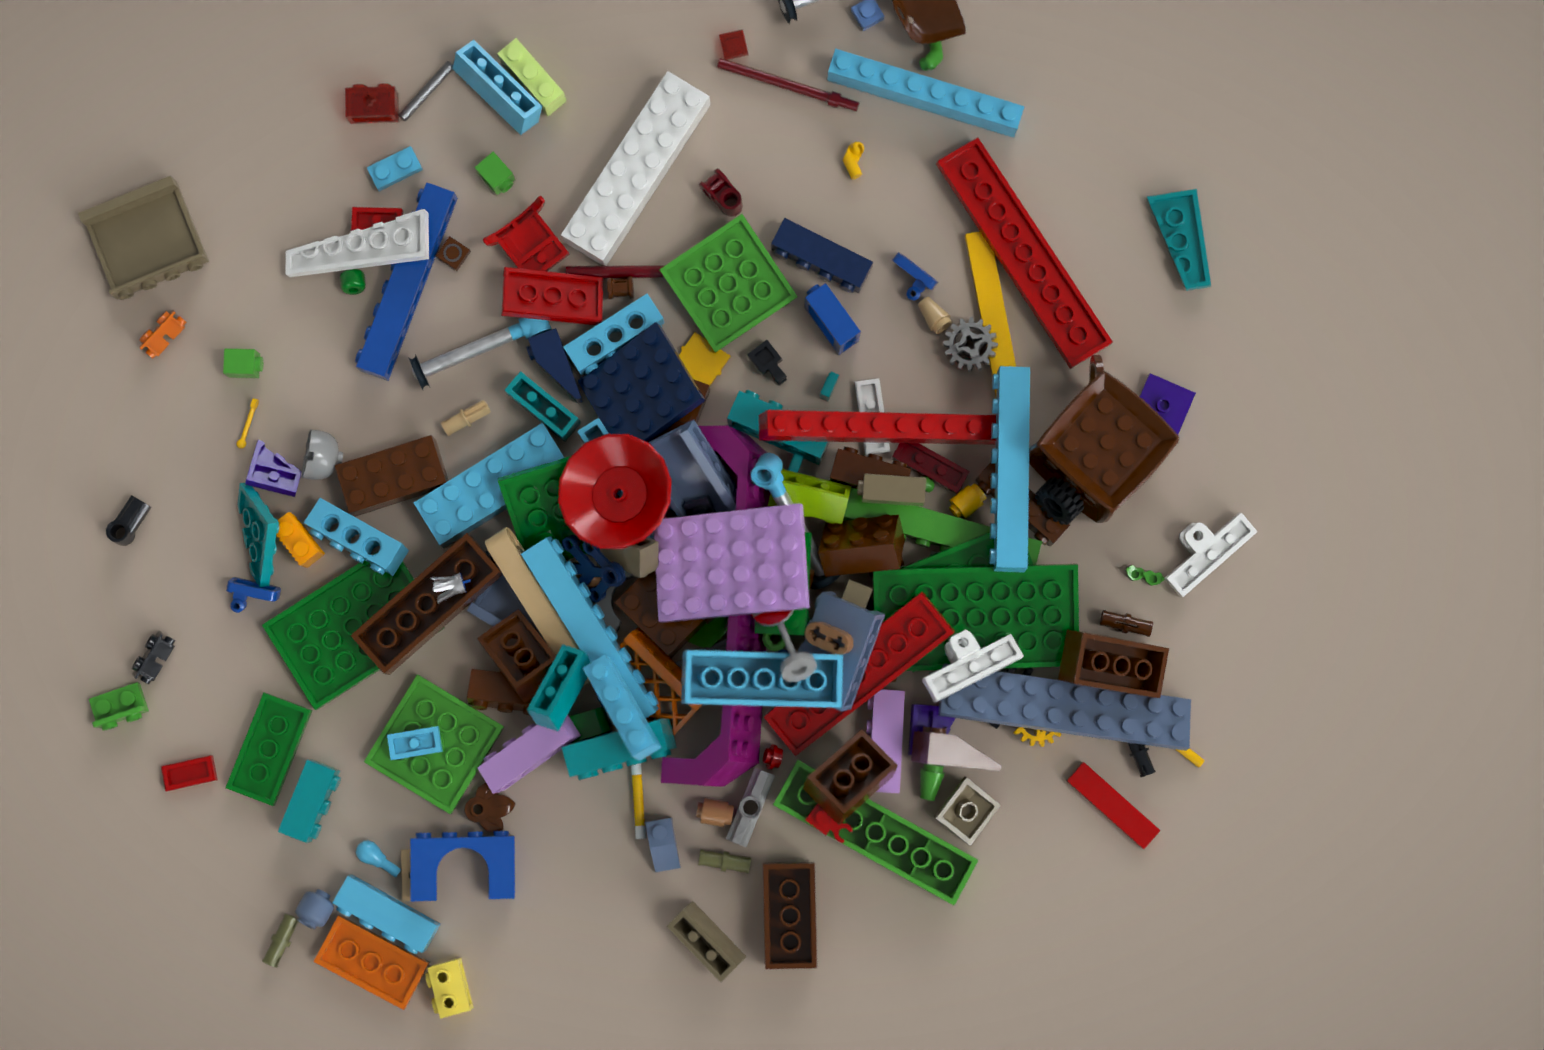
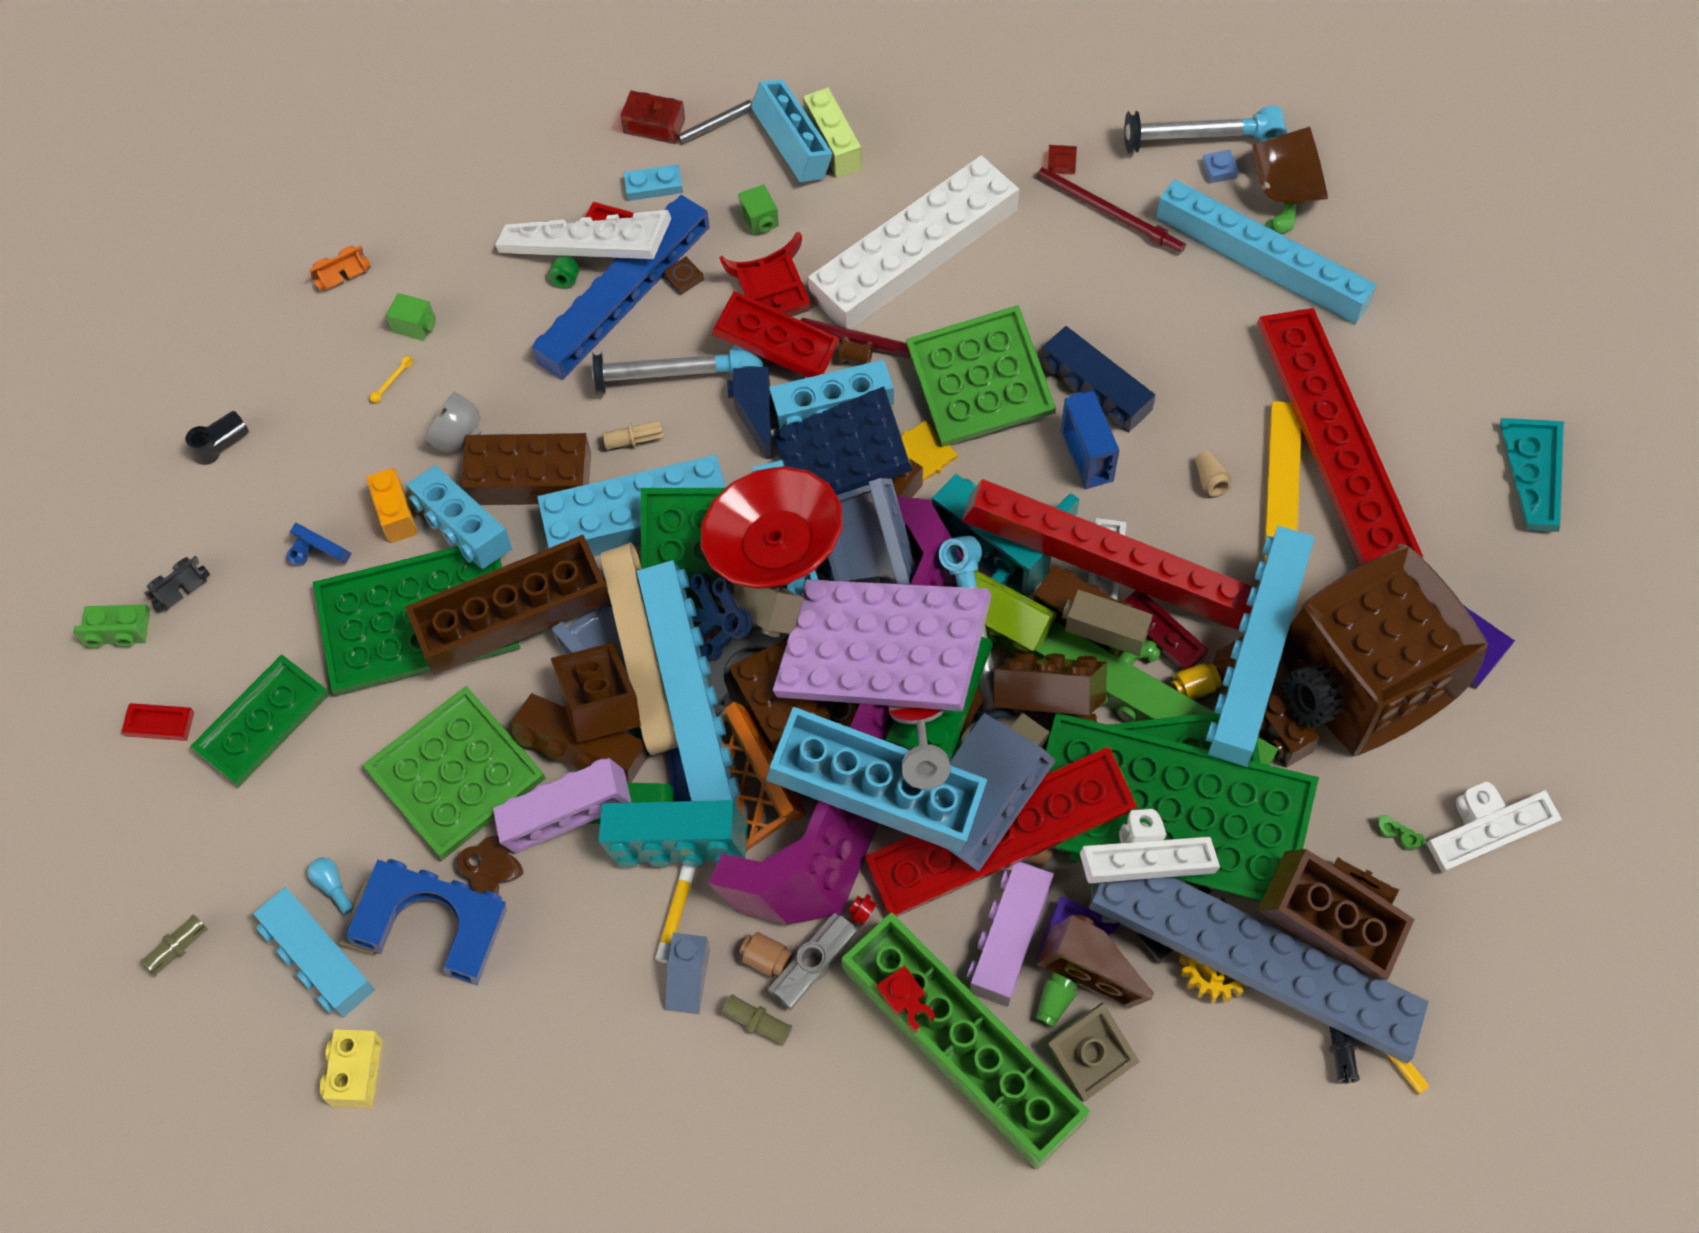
camera: 20 degrees right, 20 degrees down
dark tan panel [78,175,209,300] -> none
teal plate [237,483,279,587] -> none
wing [245,440,302,497] -> none
teal brick [278,760,341,843] -> none
sand blue head [295,889,334,930] -> none
orange plate [313,915,430,1010] -> none
medium azure plate [387,726,443,760] -> none
flat silver piece [430,573,471,603] -> none
teal brick [505,371,581,442] -> none
teal brick [527,645,591,731] -> none
medium azure brick [583,655,662,761] -> none
dark tan brick [667,901,747,982] -> none
dark red piece [698,168,743,217] -> none
black plate [747,340,787,386] -> none
reddish brown brick [763,862,817,969] -> none
reddish brown brick [803,729,898,825] -> none
medium nougat beam [805,622,854,655] -> none
yellow arm [843,141,864,180] -> none
blue piece [892,252,939,300] -> none
light grey gear [943,317,998,372] -> none
red tile [1066,762,1161,849] -> none

